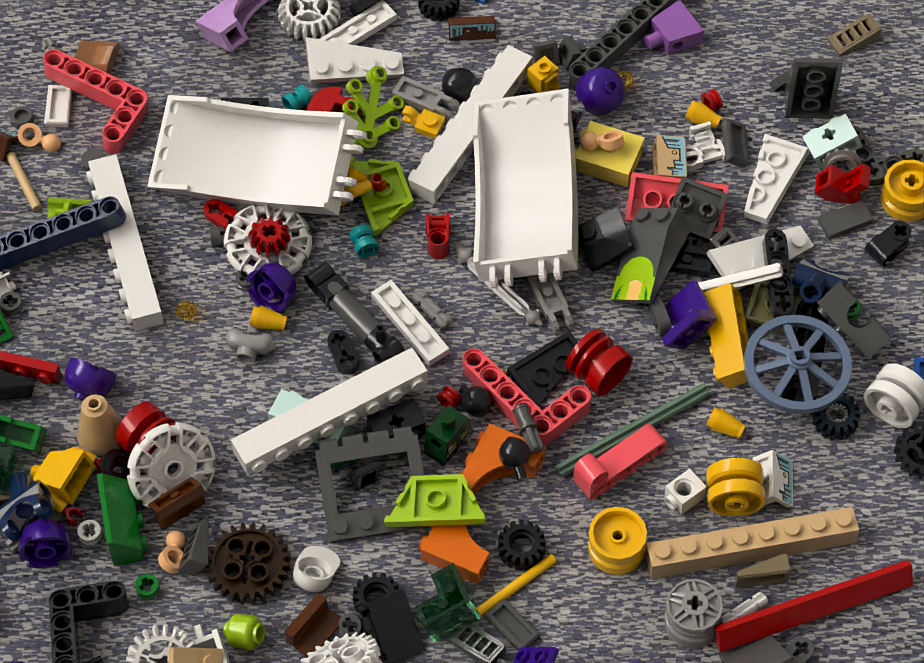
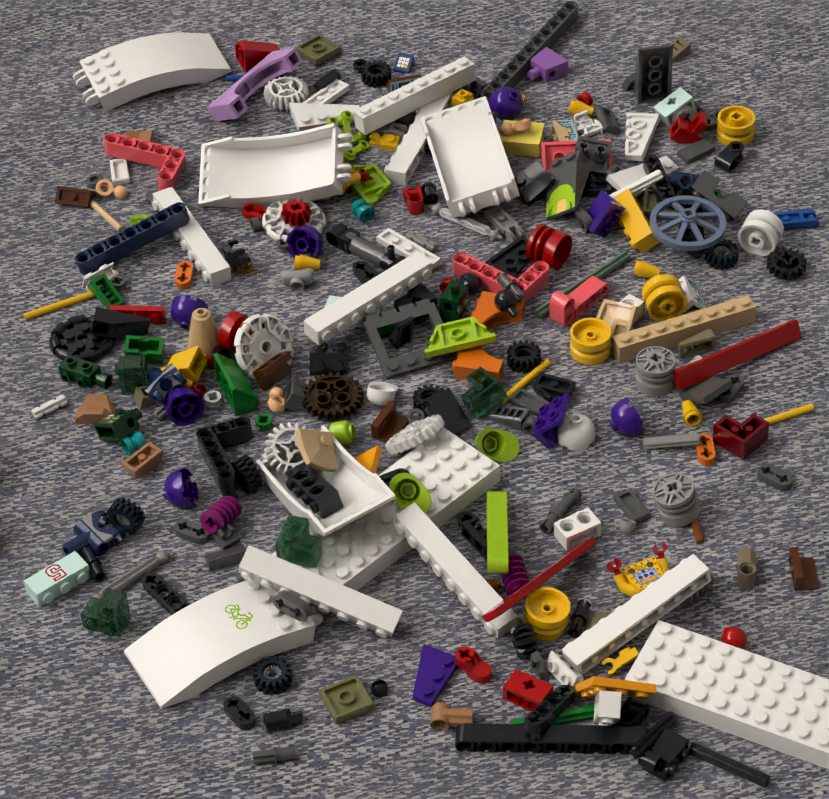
camera: 10 degrees left, 15 degrees down
none -> orange beam [175,261,194,290]
none -> black hinge [220,240,251,269]
none -> black bracket [310,342,351,375]
none -> white brick [353,56,476,135]
none -> black bush [421,182,438,205]
none -> black wing [533,372,576,402]
none -> tan plate [596,299,638,339]

